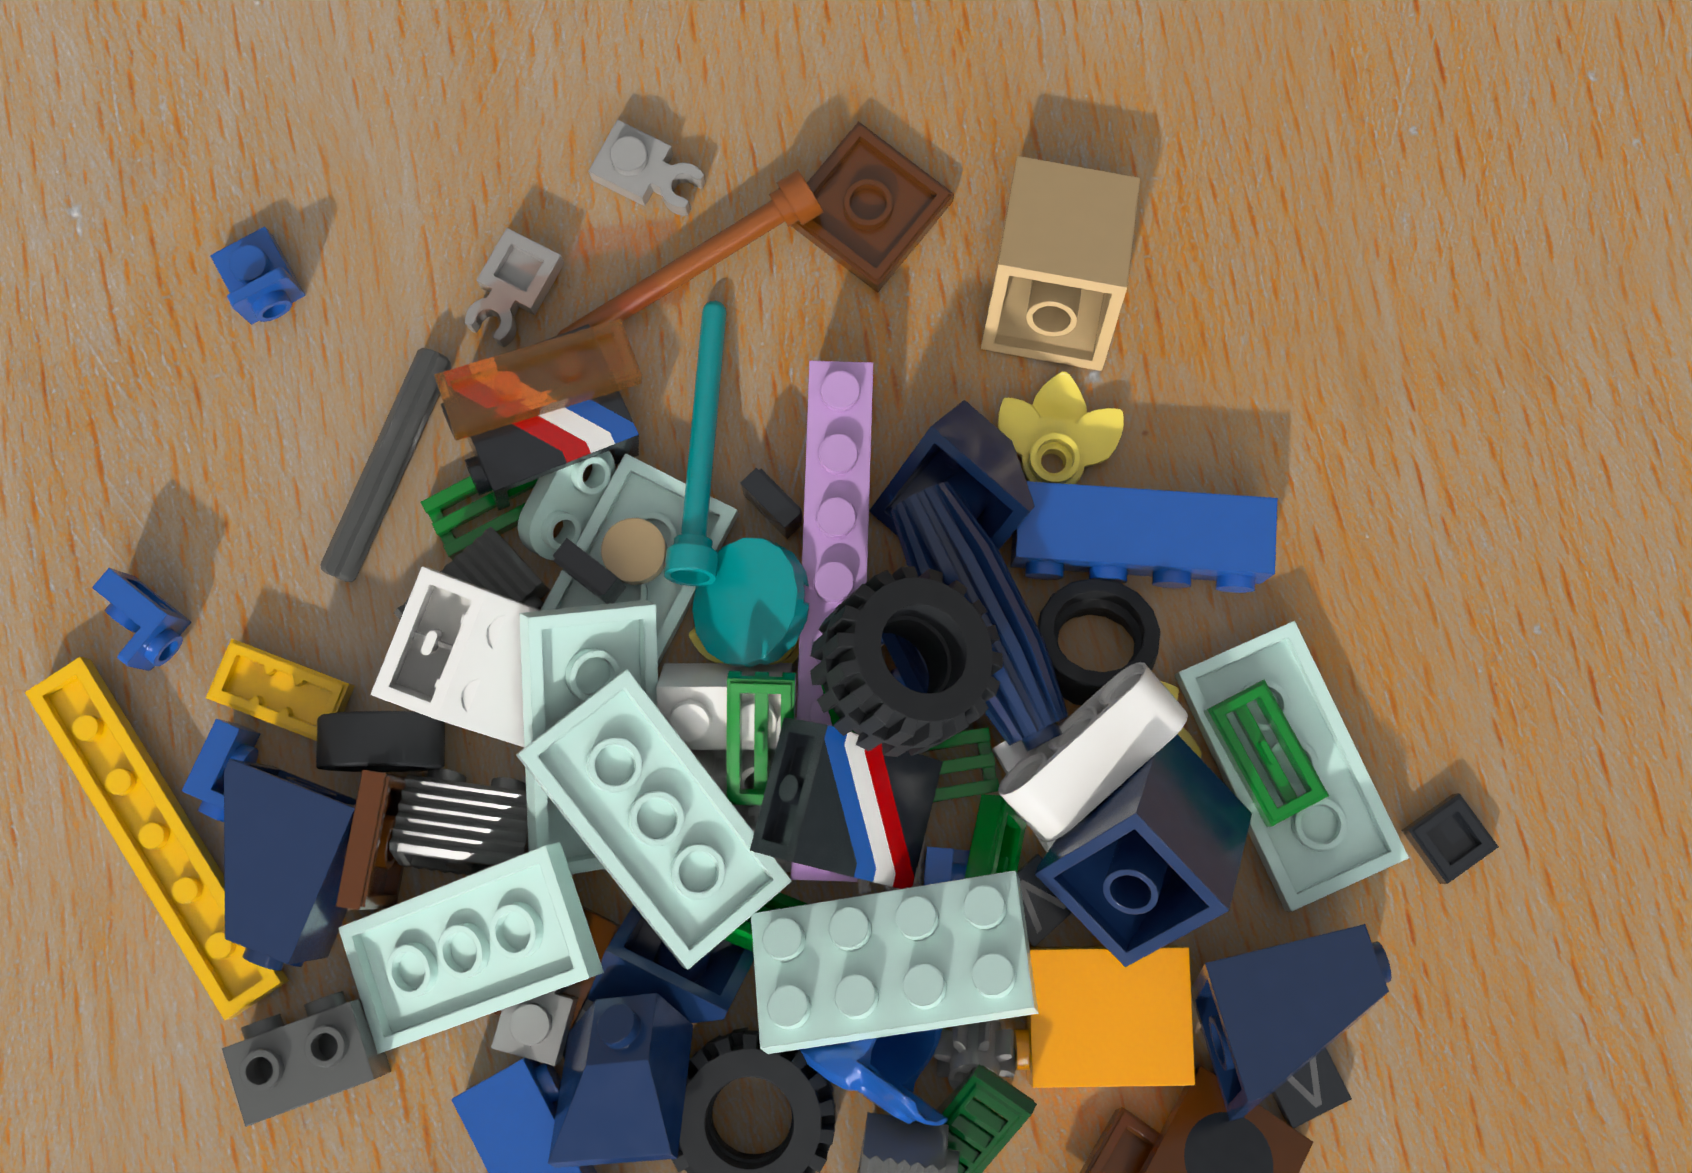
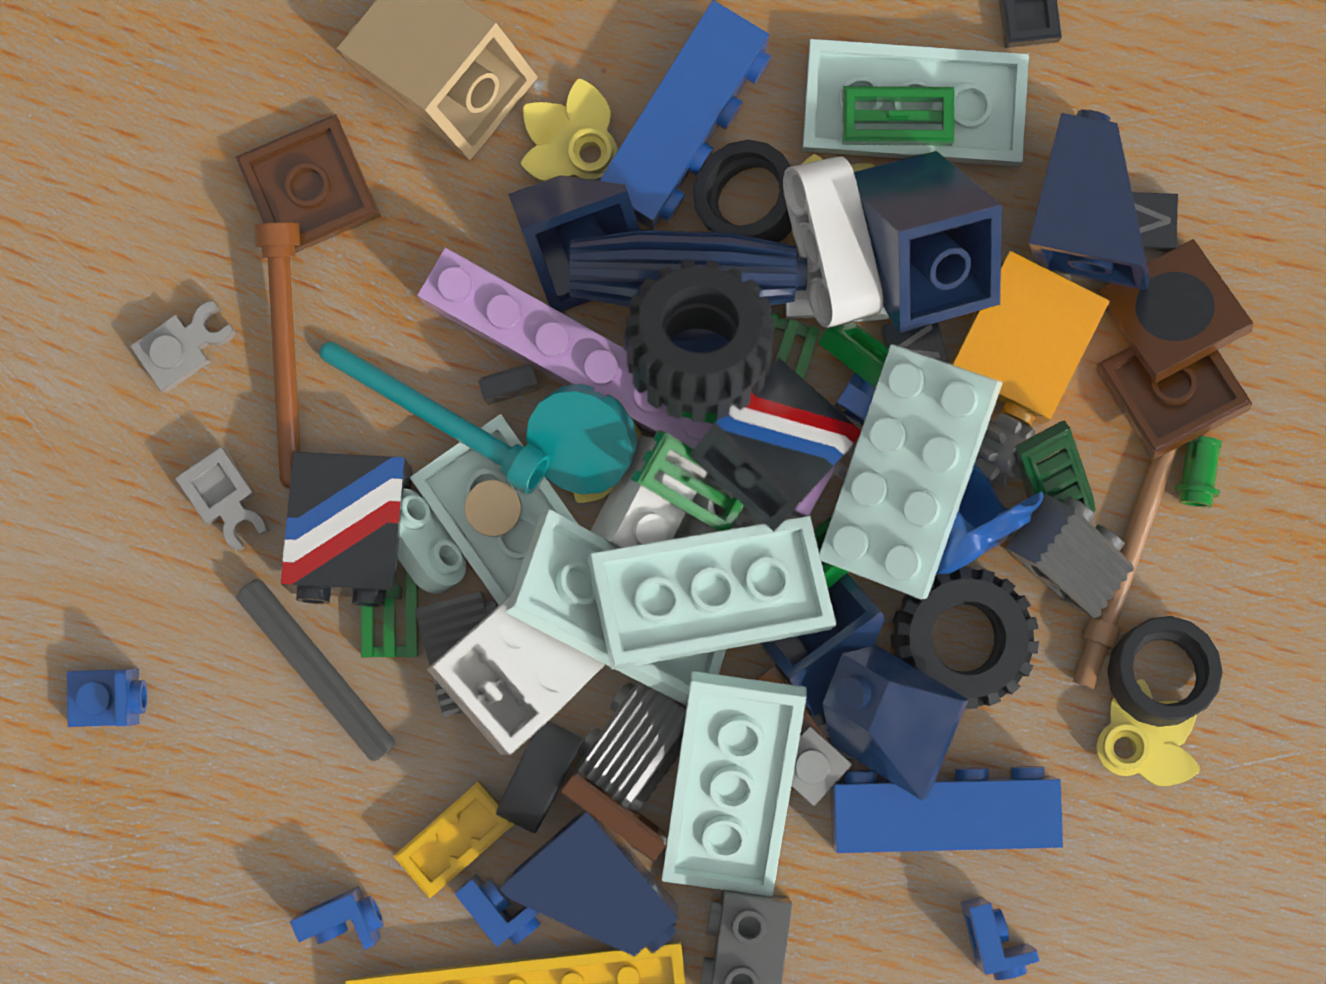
camera: 65 degrees left, 5 degrees up
clear orange tile [434,319,642,441] -> none
black tile [553,538,626,604] -> none

